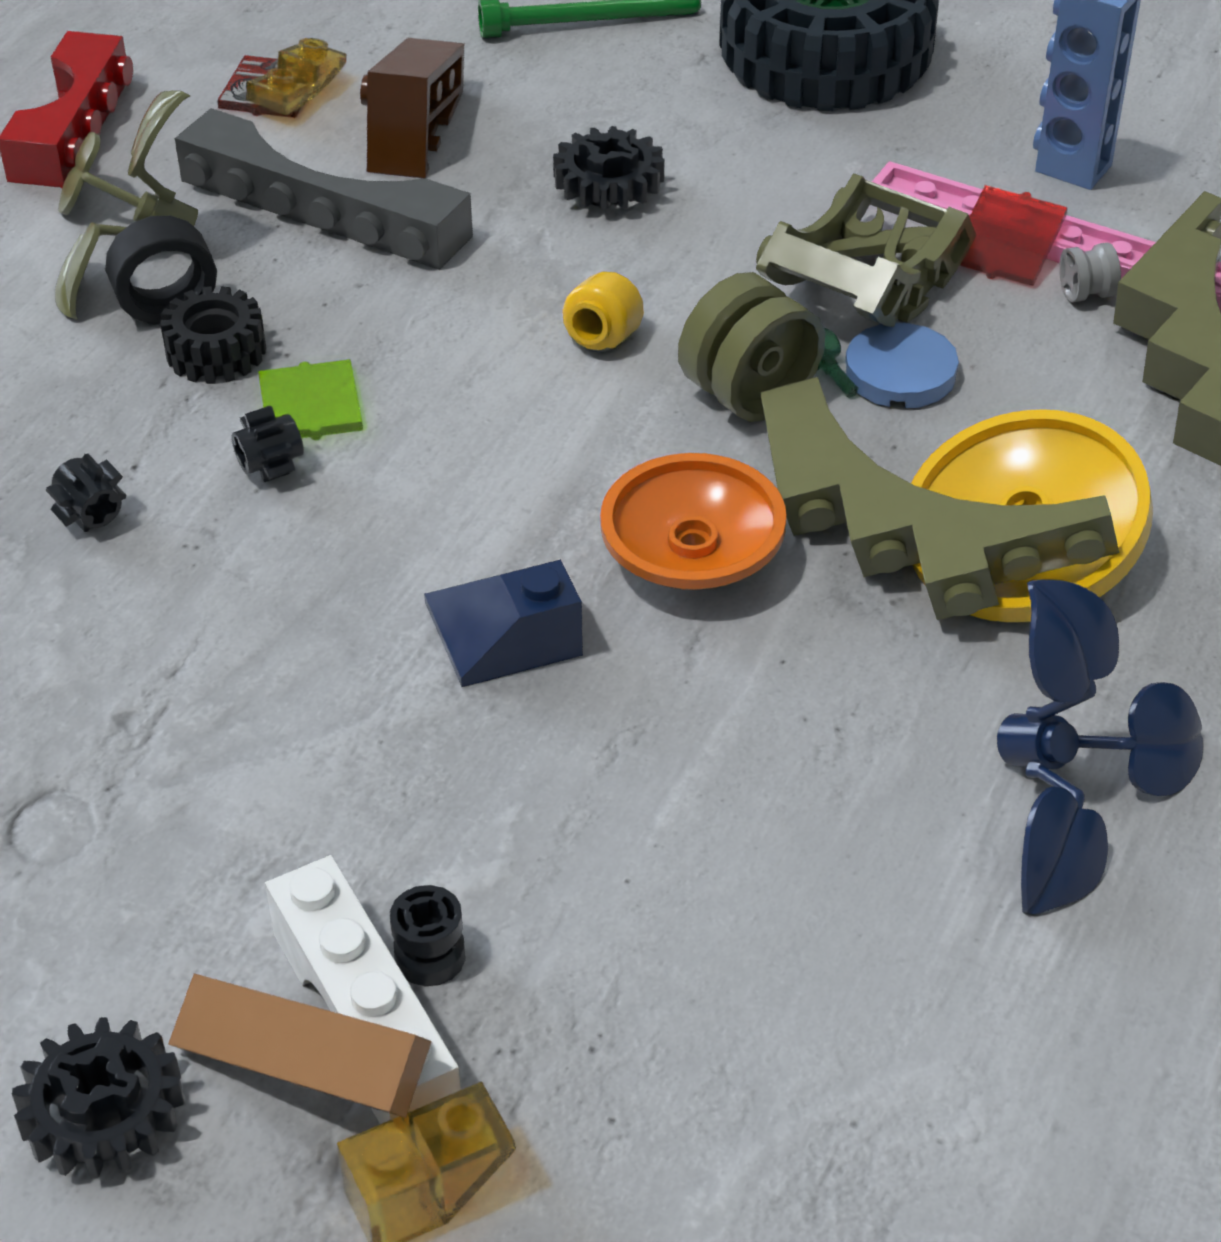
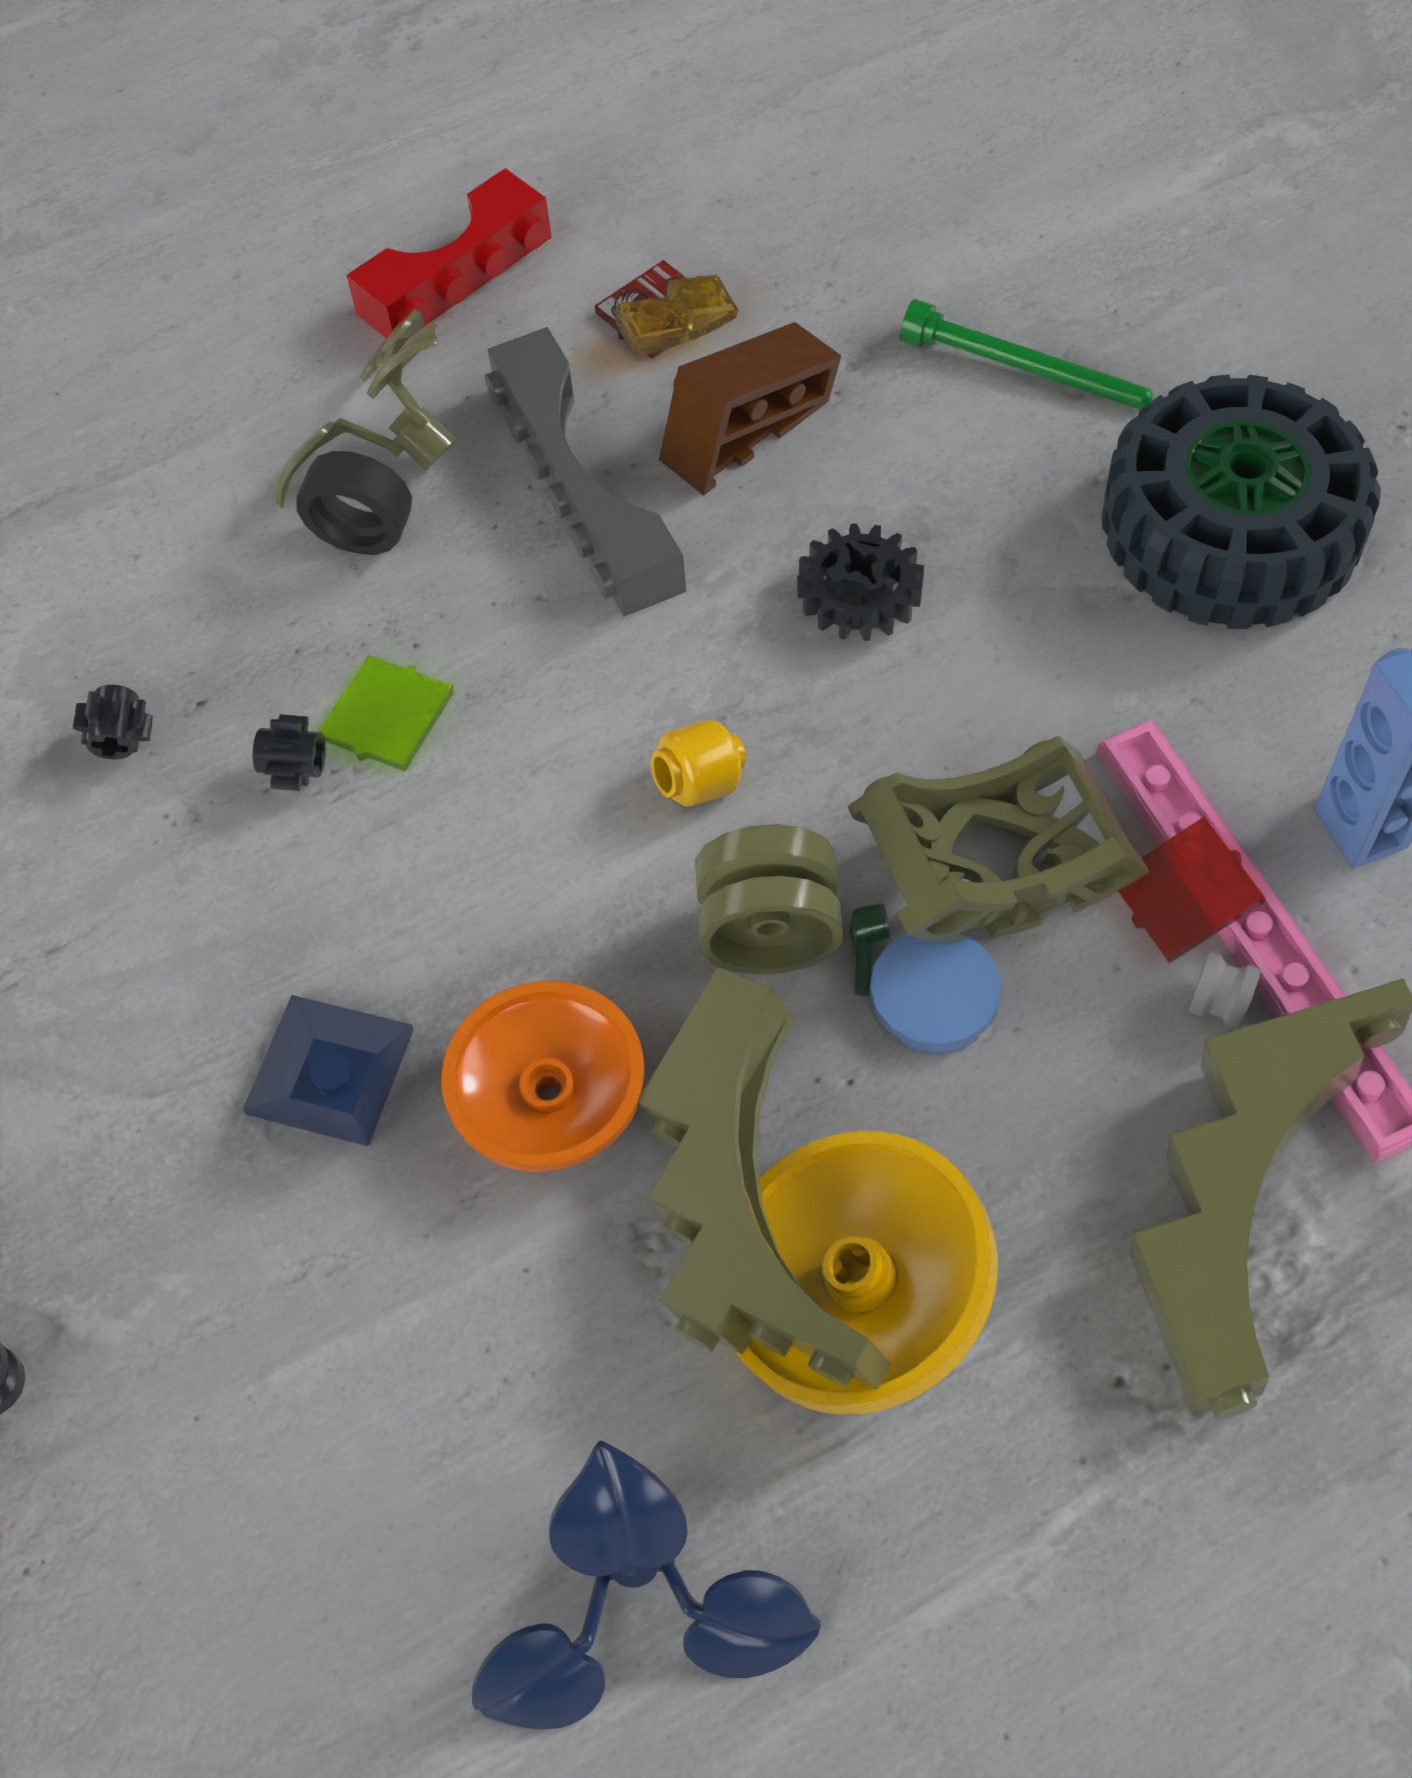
camera: 40 degrees right, 15 degrees up
black tyre [160,286,266,384] -> none

